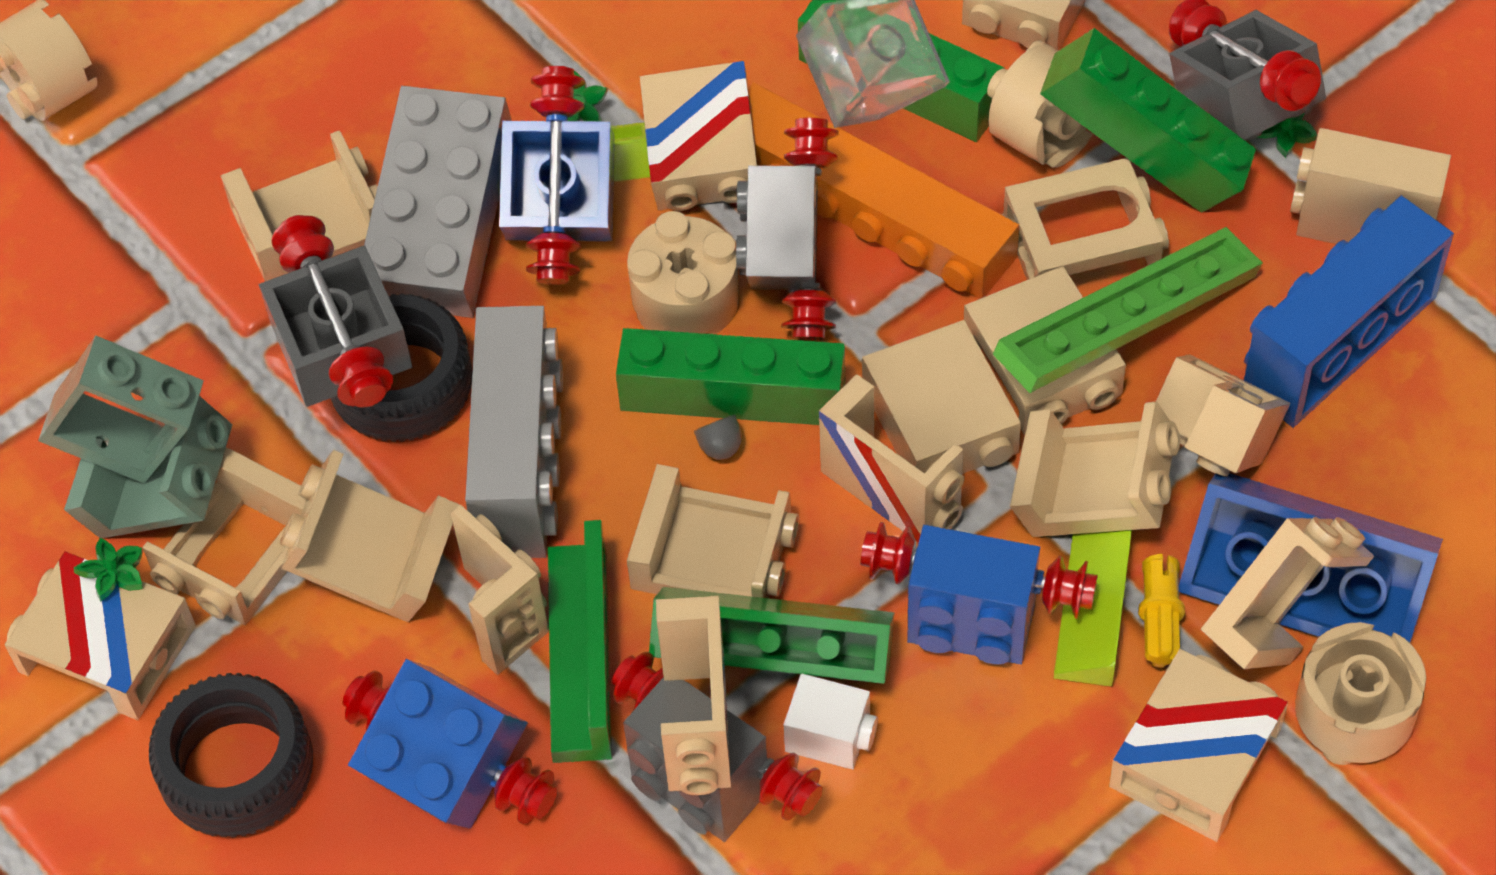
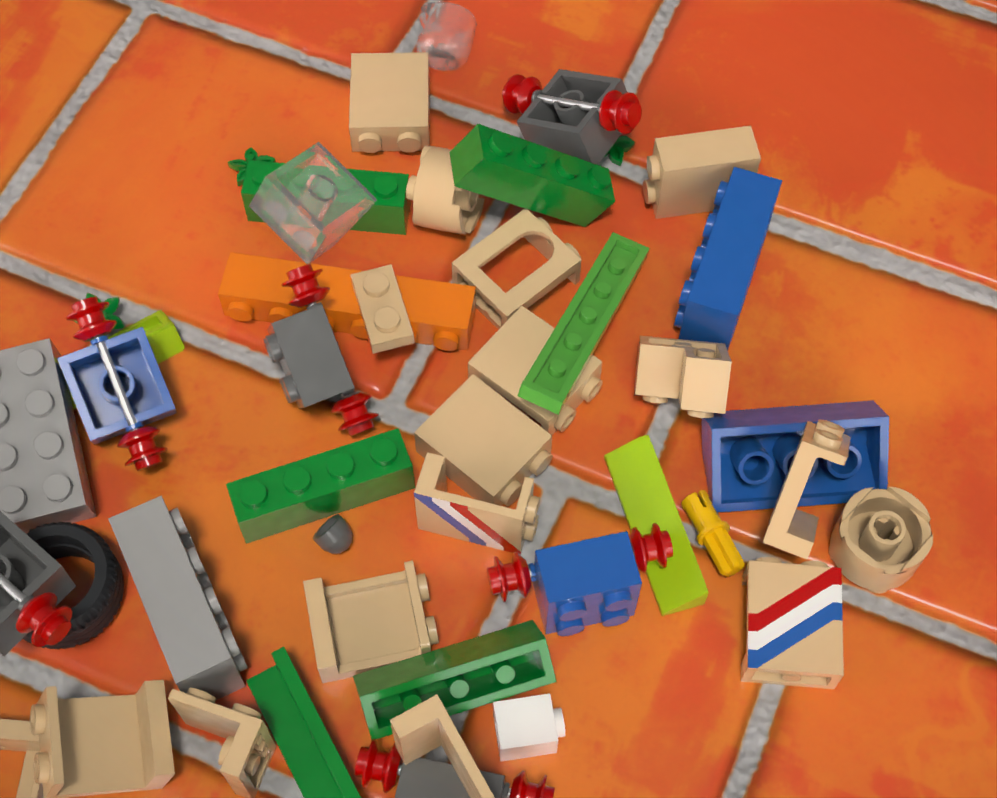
camera: 30 degrees left, 5 degrees up
tan brick [627,211,739,334] -> none
panel [640,61,757,211] -> none
tan panel [1010,401,1180,537] -> none
none -> tan plate [350,264,415,354]

